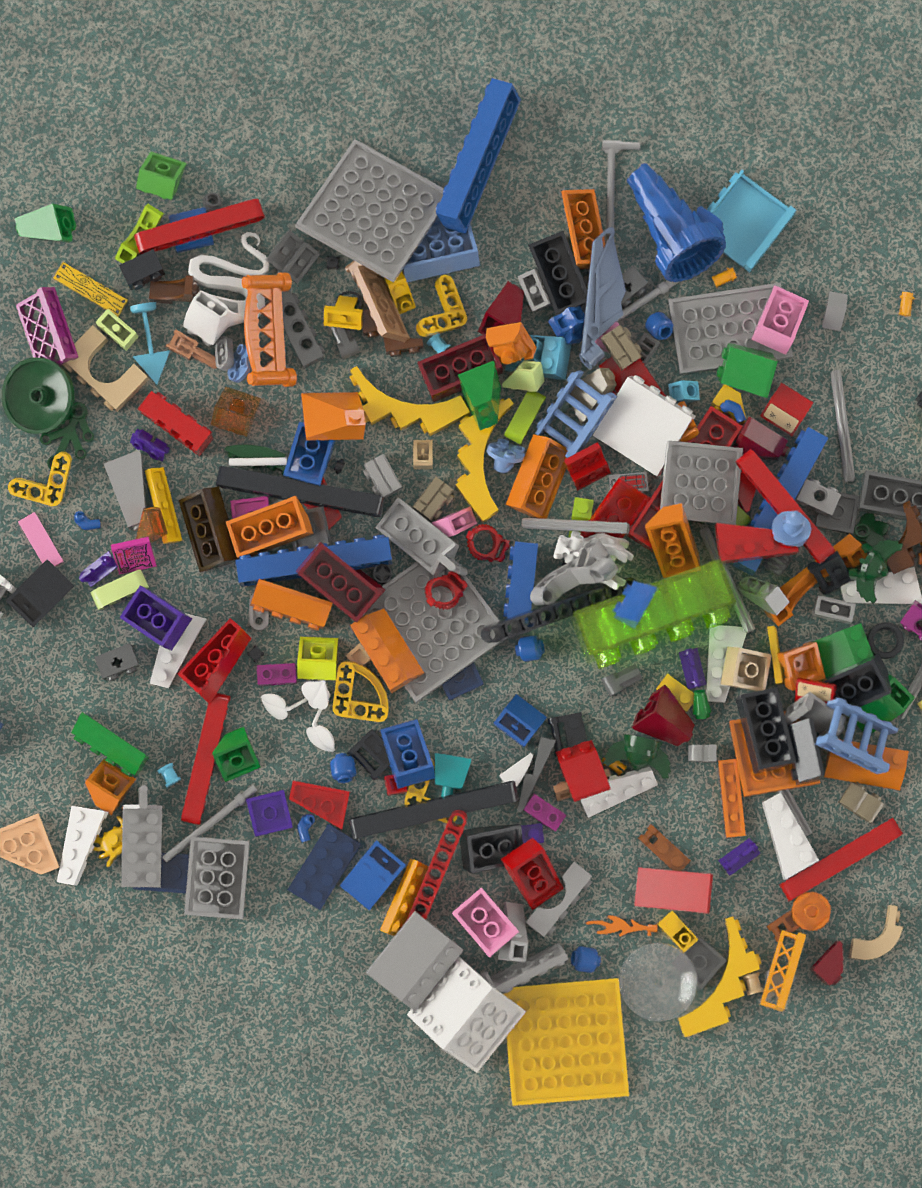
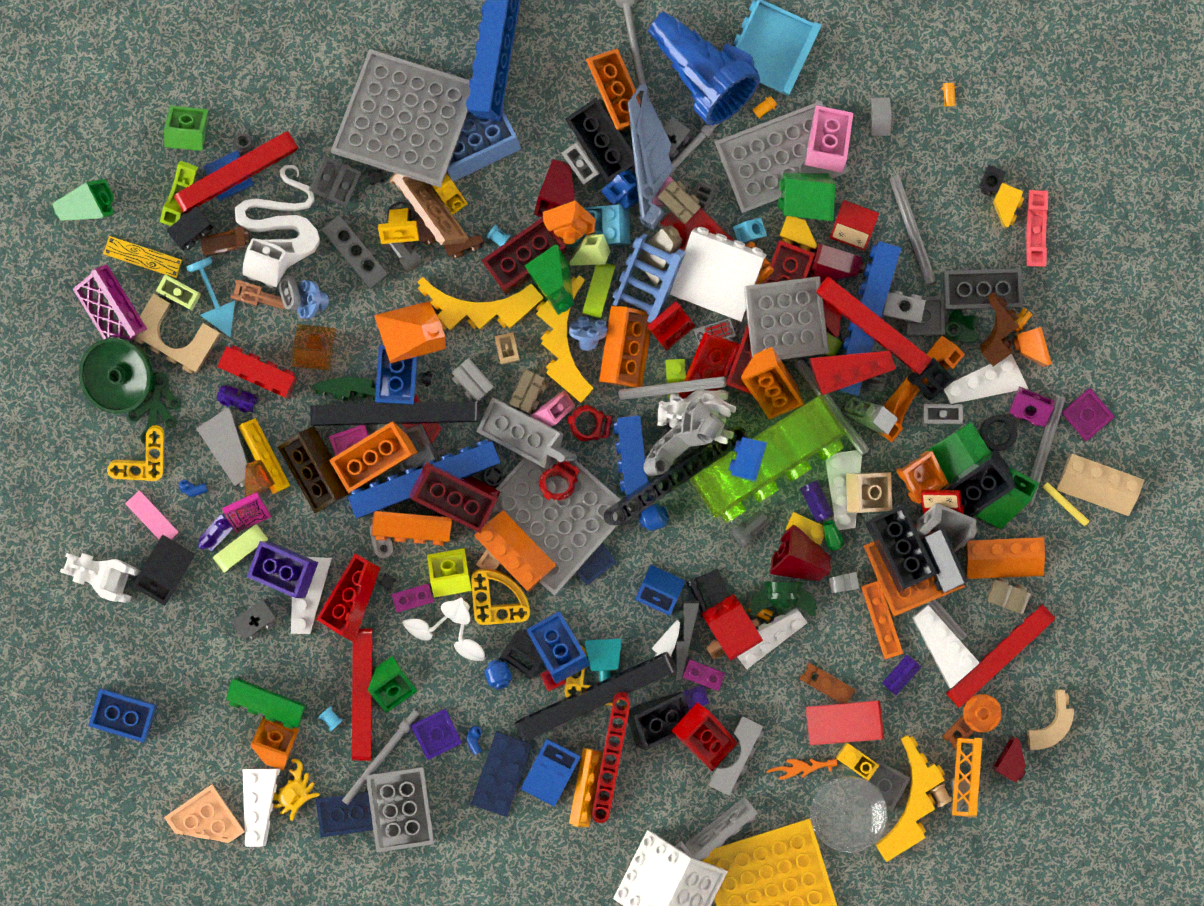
camera: 15 degrees left, 5 degrees up
light grey hinge [121,785,162,887] -> none
white bar [229,457,287,466] -> none
orange piece [242,272,297,387] -> none
red wing [289,781,350,830] -> none
light grey slope [366,911,464,1011] -> none
yellow beam [416,275,467,337] -> none
bright pink slope [452,888,519,957] -> none
light grey slope [498,902,528,963] -> none
blue head [571,946,601,973] -> none
blue head [646,312,674,340] -> none
blue arm [720,400,746,423] -> none
yellow tile [767,626,784,685] -> none
medium blue plate [772,511,811,547] -> none
medium blue fence [816,698,898,774] -> none
dark green helmet [849,539,903,604] -> none

